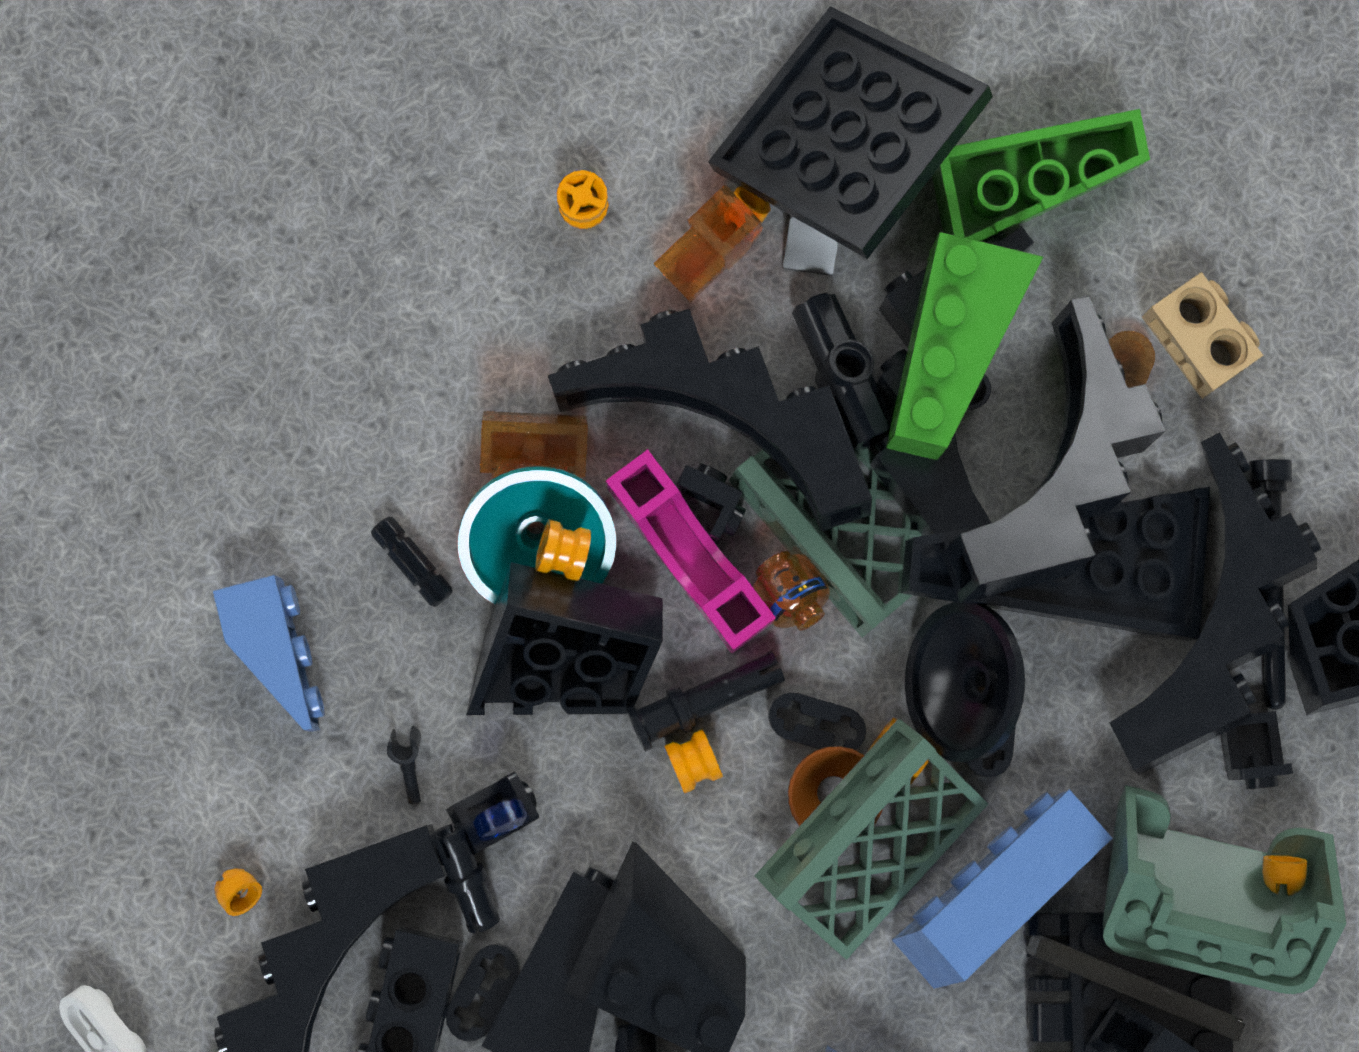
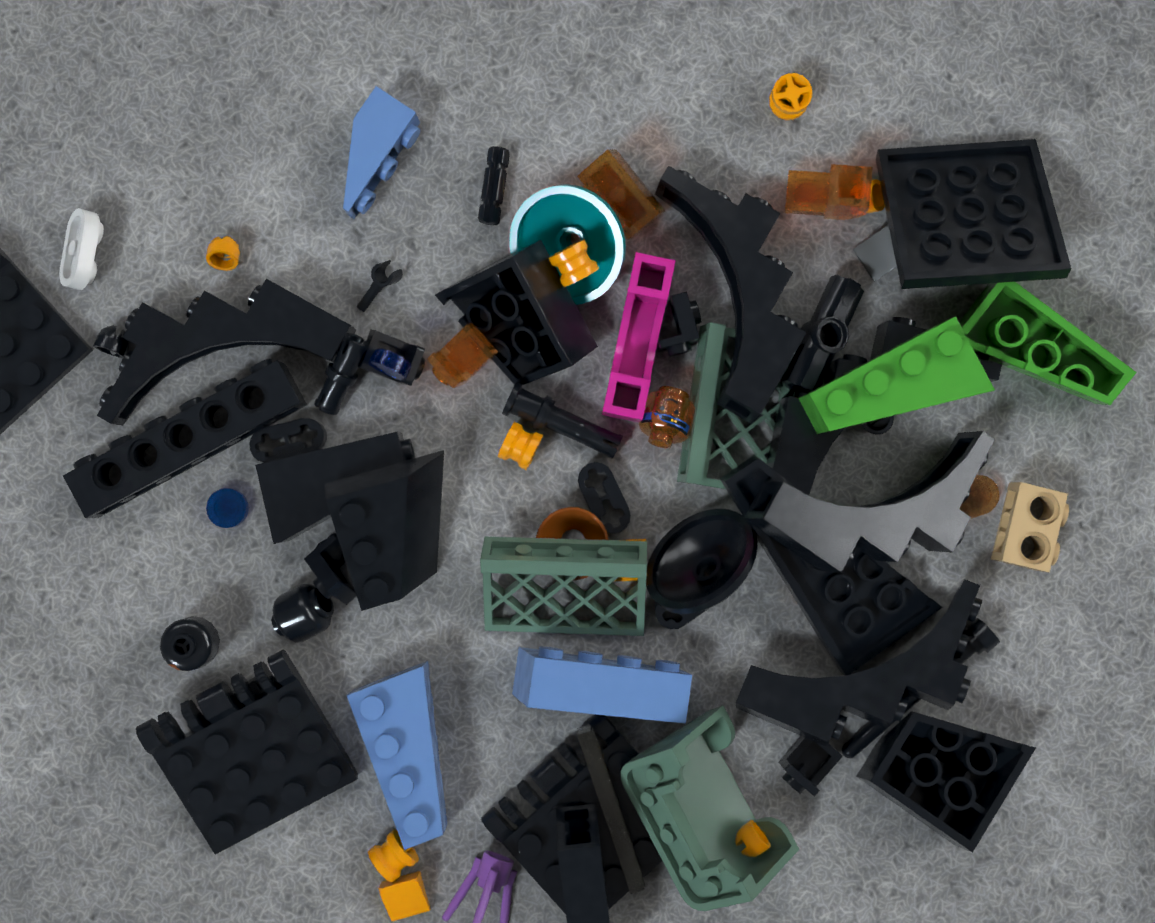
camera: 50 degrees right, 5 degrees up
none -> clear orange bracket [427,323,498,388]

